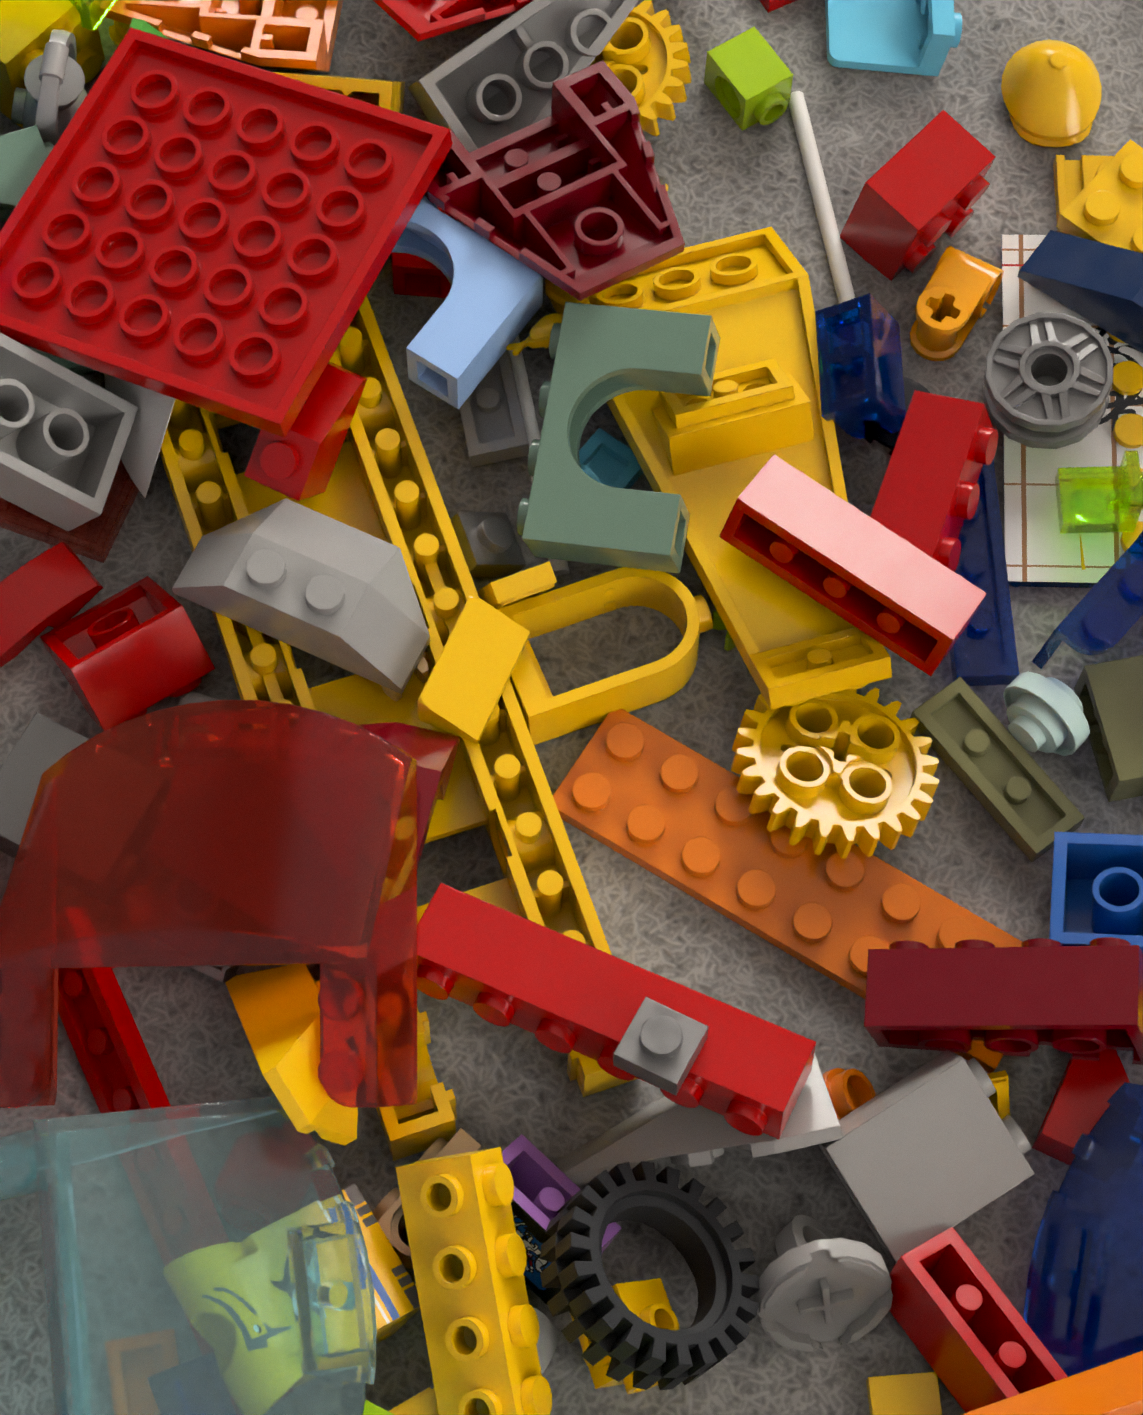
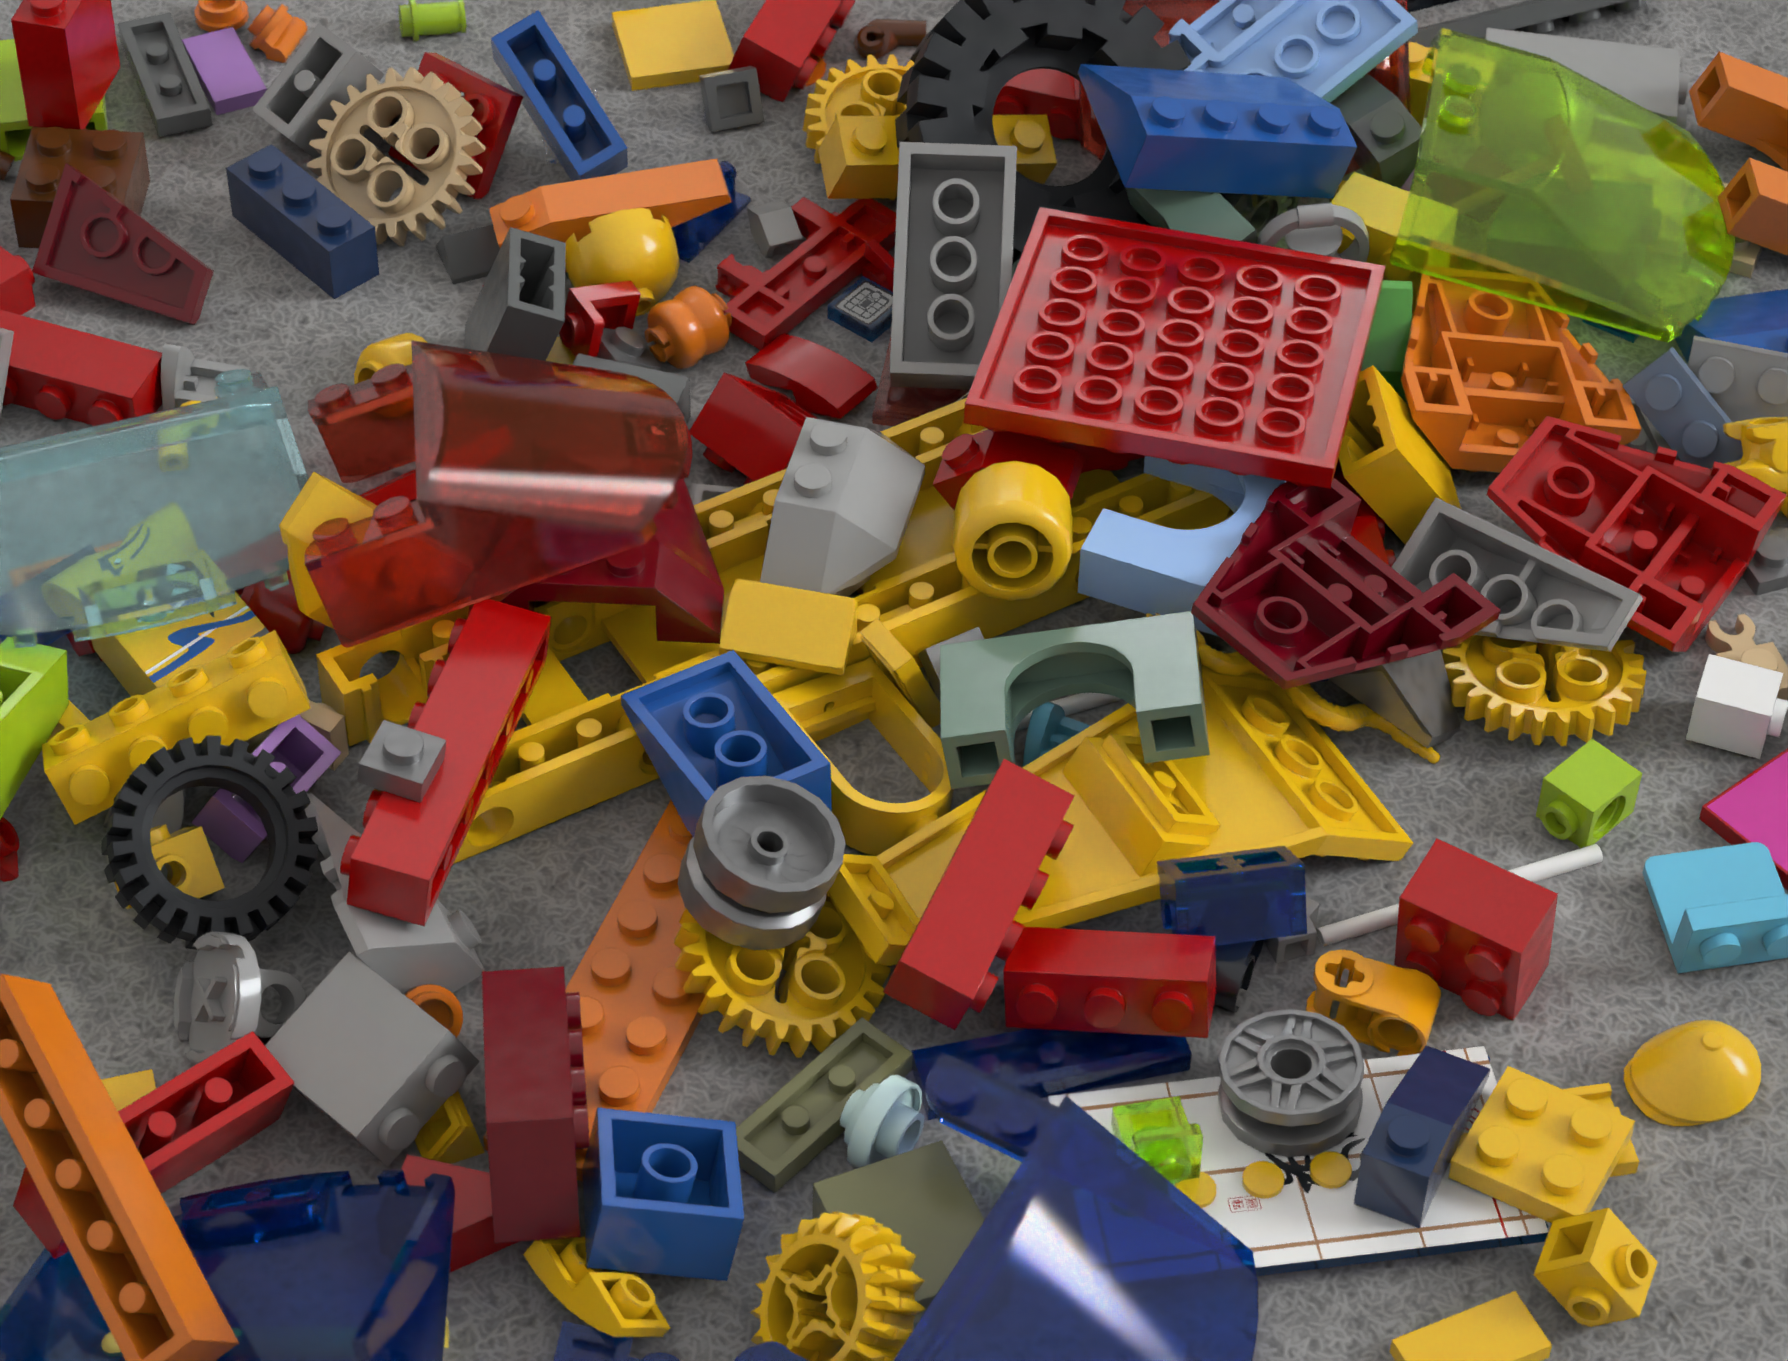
camera: 80 degrees right, 20 degrees down
none -> blue slope [621,650,832,837]
none -> flat silver wheel [677,776,846,950]
none -> yellow head [953,461,1073,601]

